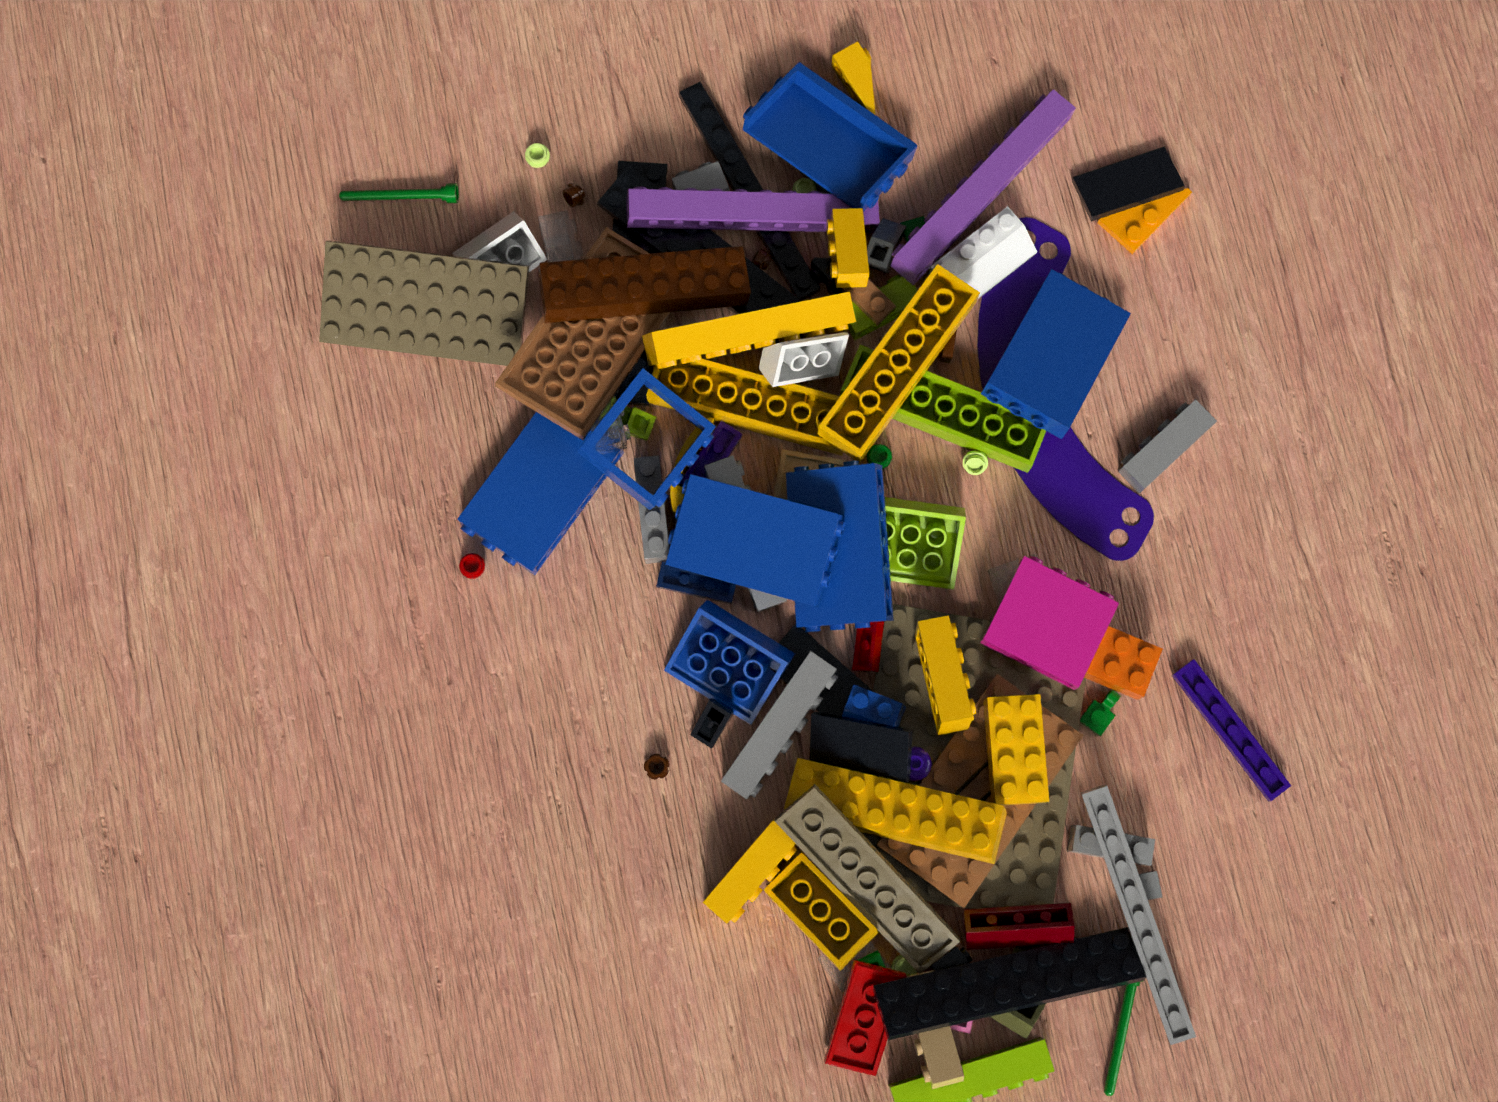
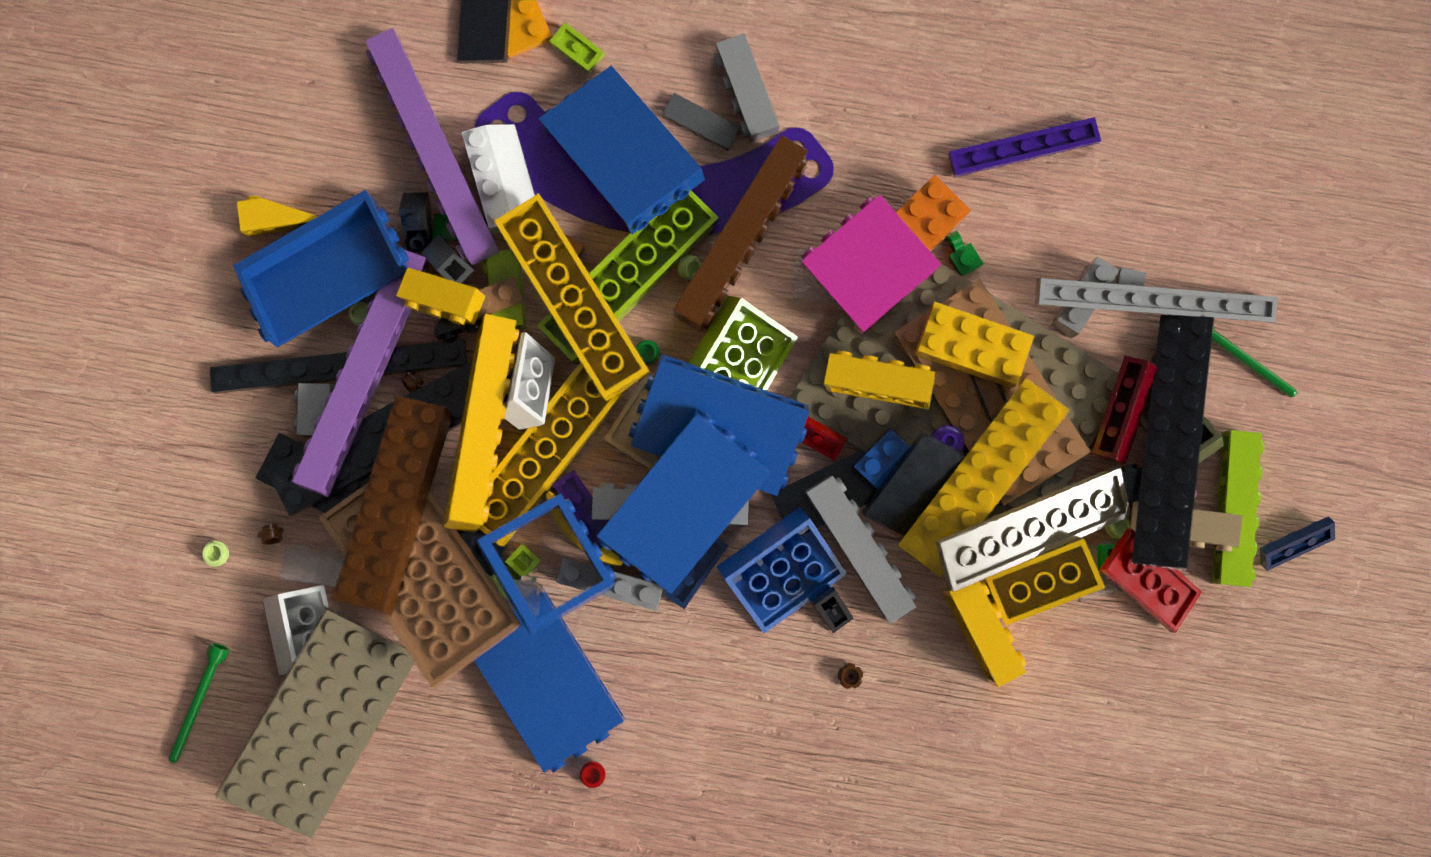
camera: 70 degrees left, 5 degrees up
none -> black slope [399,192,433,252]
none -> lime plate [550,22,605,74]
none -> dark grey tile [662,93,740,151]
none -> reddish brown brick [673,135,809,332]

